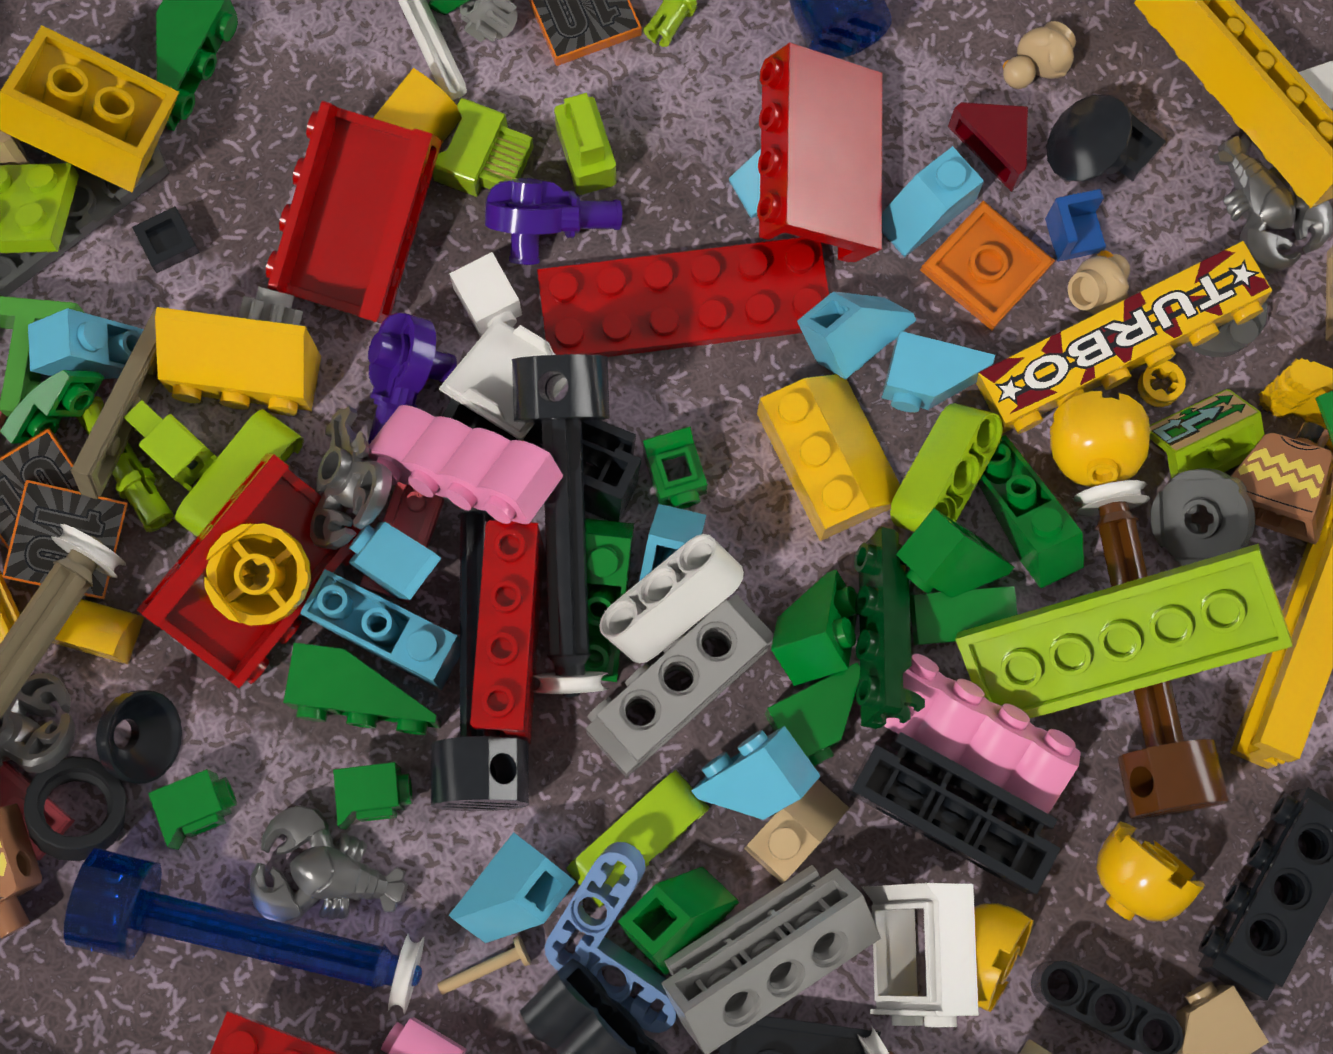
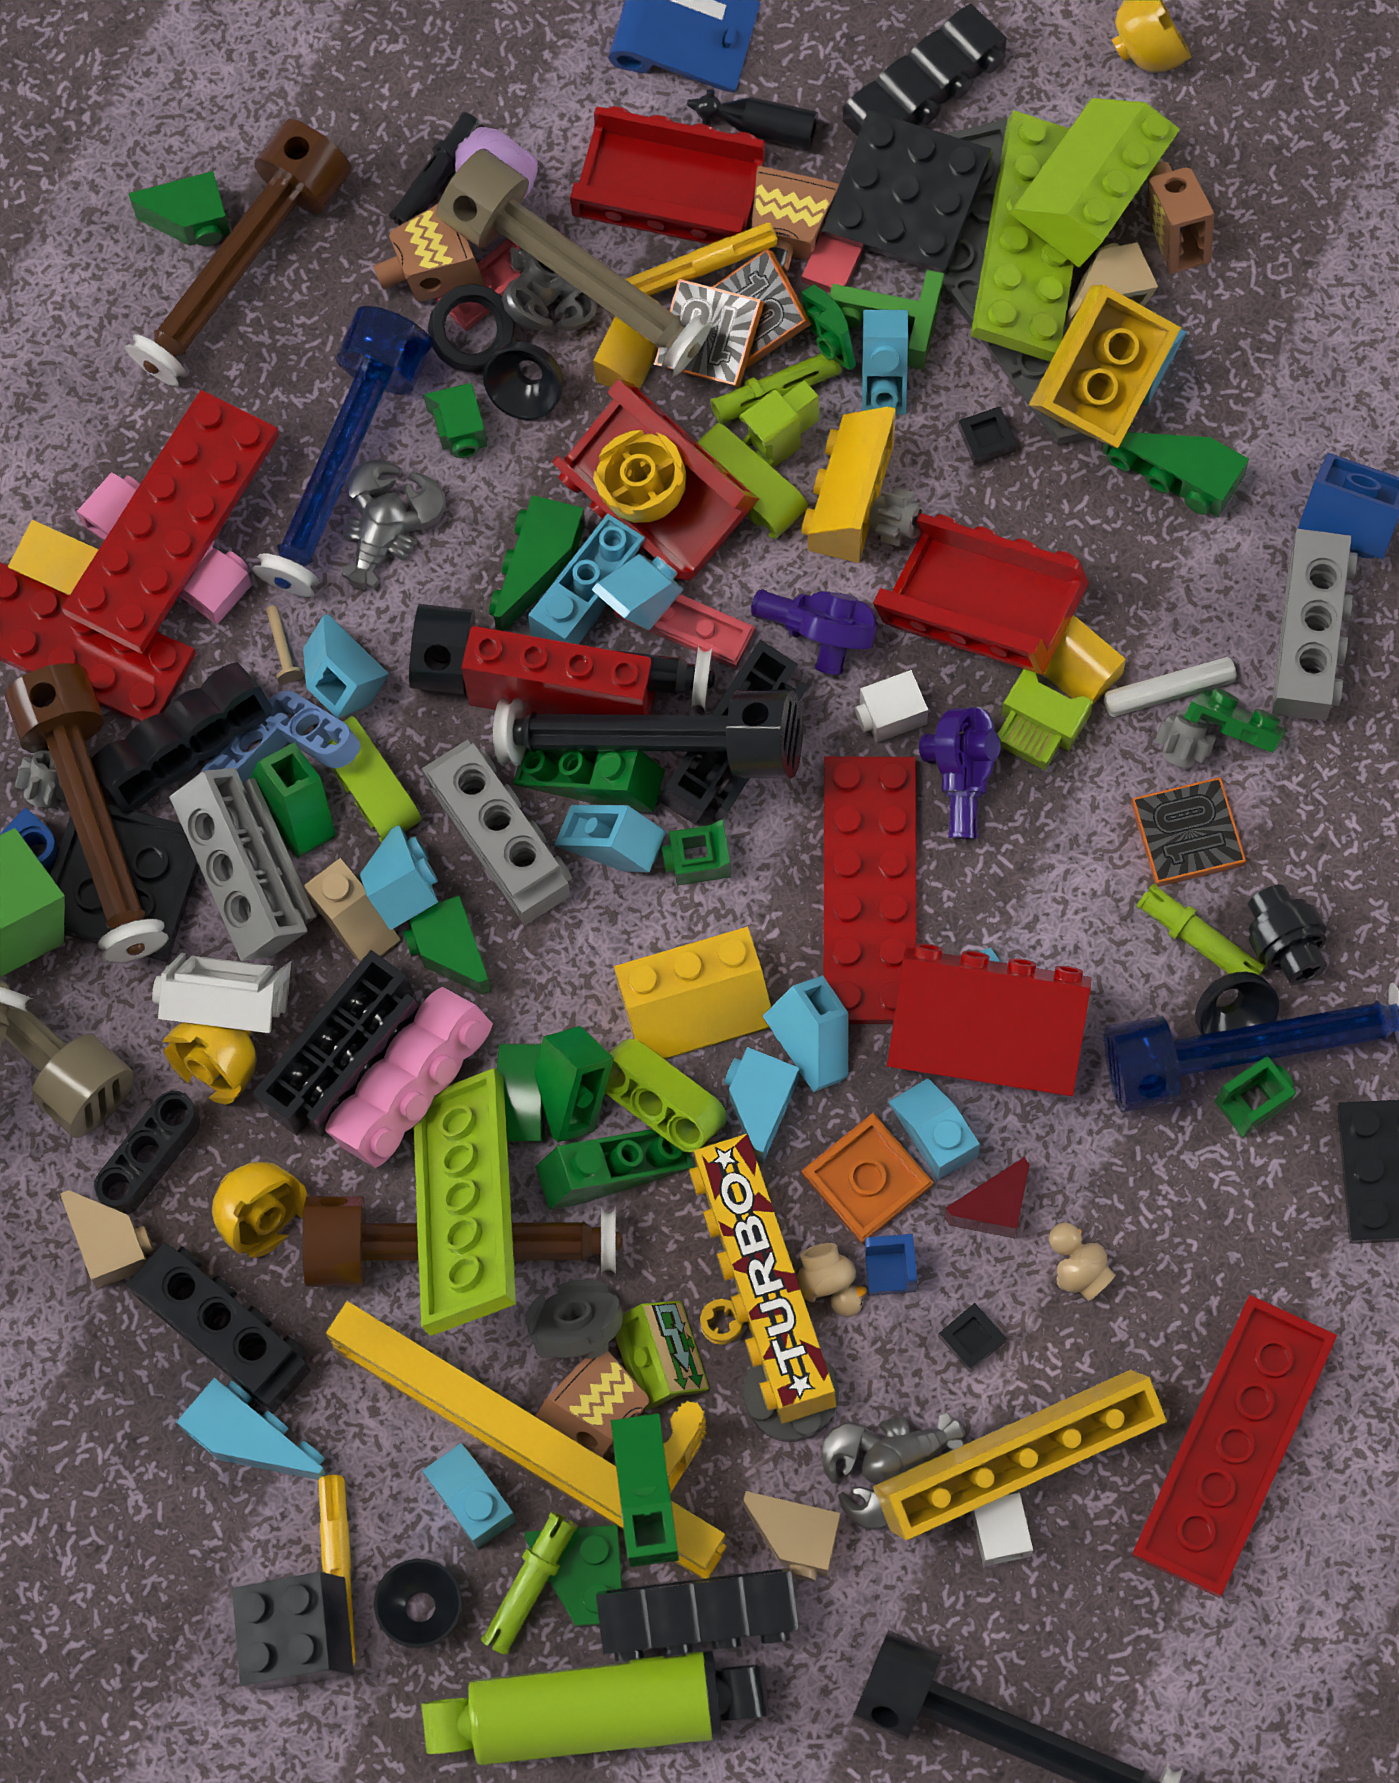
camera: 105 degrees right, 5 degrees down
dark tan tile [71,309,159,499] -> none
flat silver animal [310,406,392,550] -> none
green window [333,762,413,831] -> none
bright pink brick [368,405,563,524] -> none
white piece [439,318,567,441] -> none
lime piece [554,92,617,195] -> none
white beam [599,534,744,663] -> none
green slope [771,569,858,686] -> none
dark green piece [854,526,925,729] -> none
black dish [1046,95,1132,182] -> none
yellow cylinder [1050,391,1150,488] -> none

